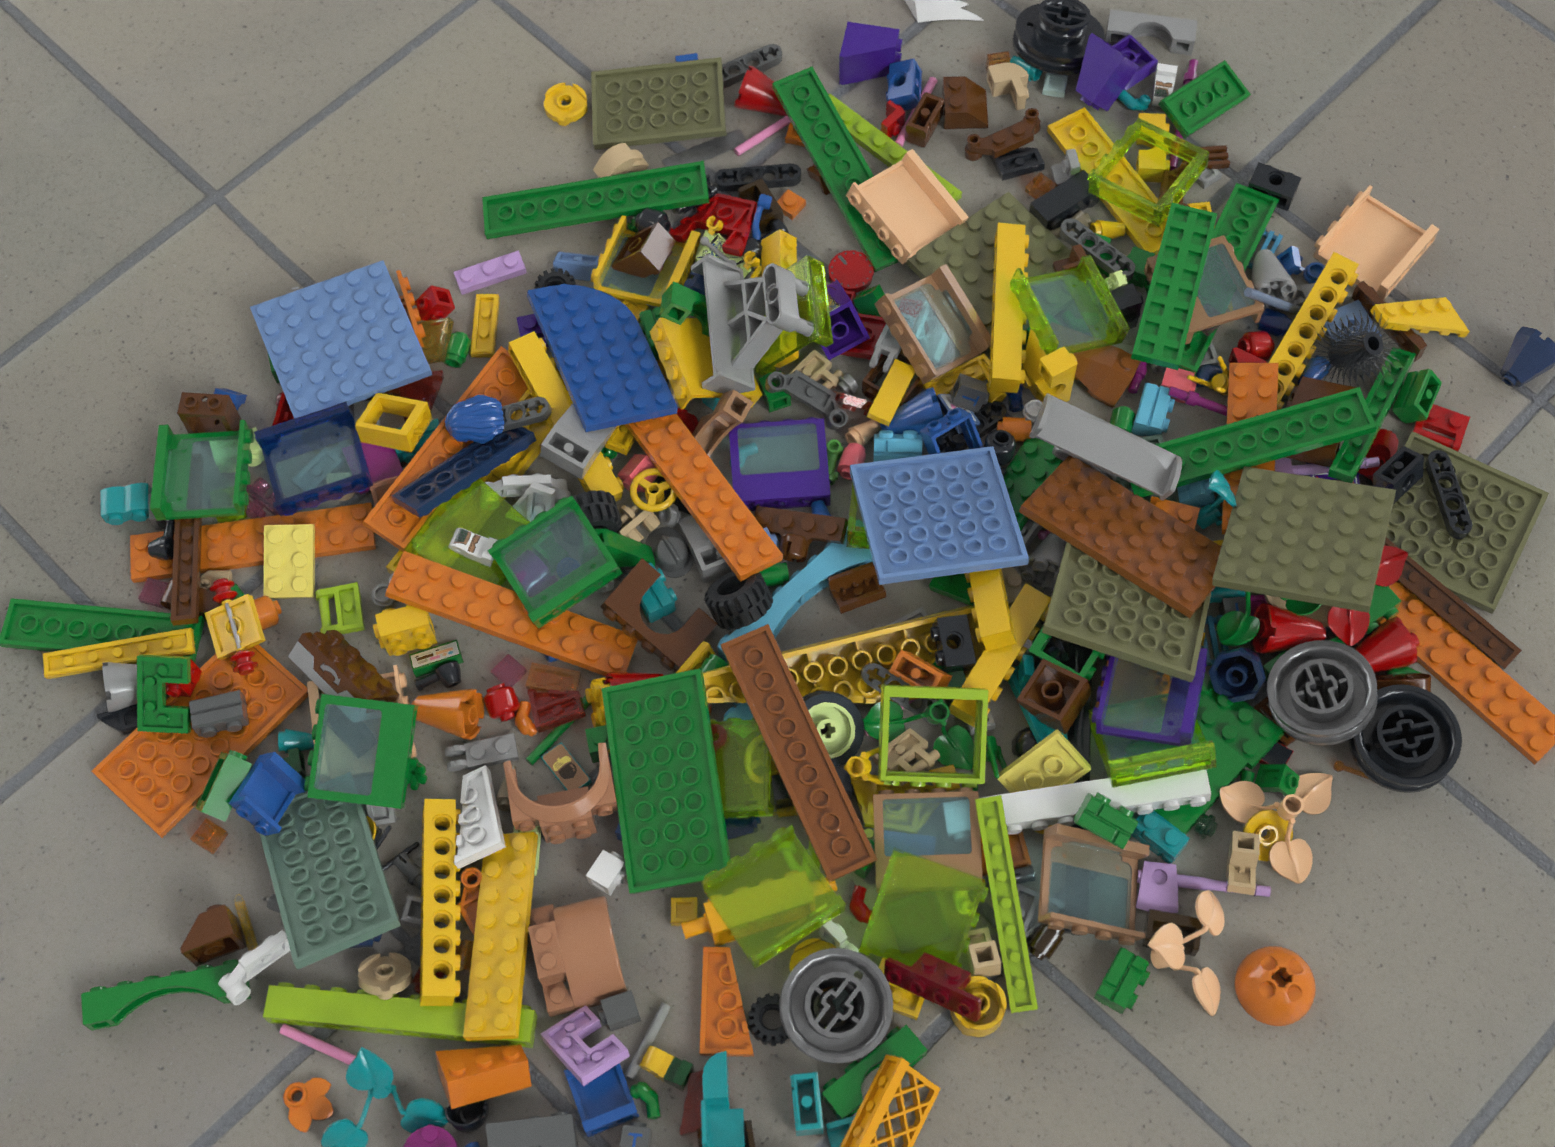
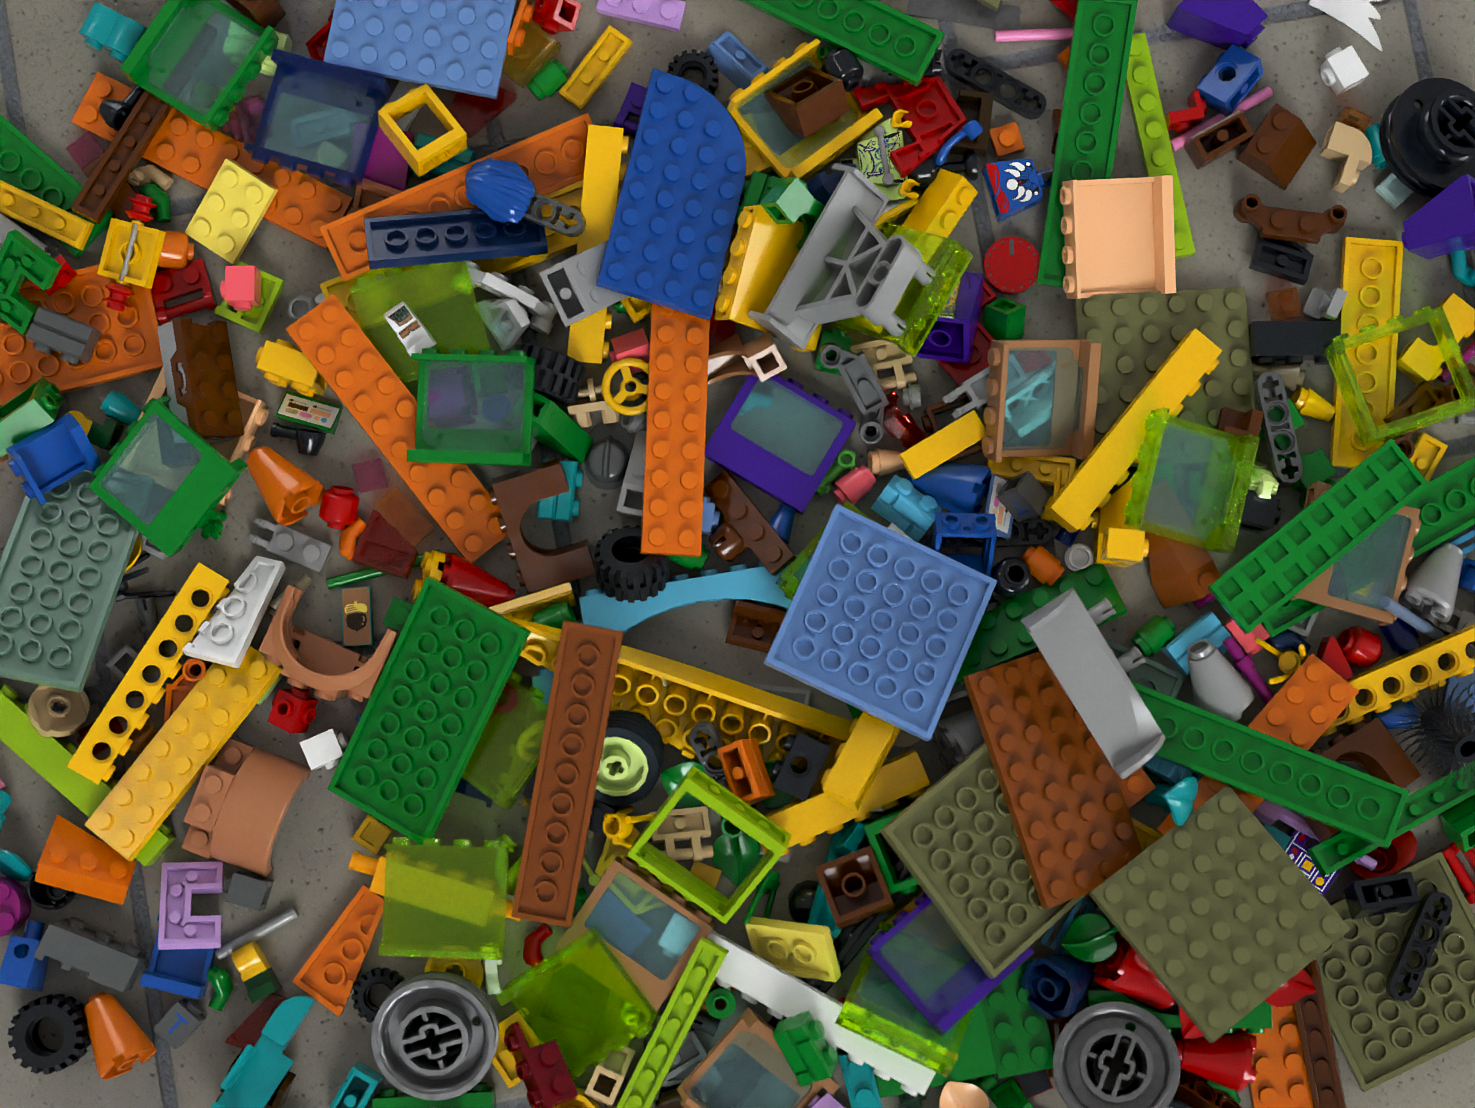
camera: 30 degrees right, 20 degrees up
none -> red plate [151,258,218,325]
none -> coral brick [220,266,261,311]
none -> red brick [267,686,319,734]
none -> green brick [706,985,736,1019]
none -> torso [982,158,1052,223]
none -> light grey cone [1187,640,1255,722]
none -> white brick [1319,45,1369,97]

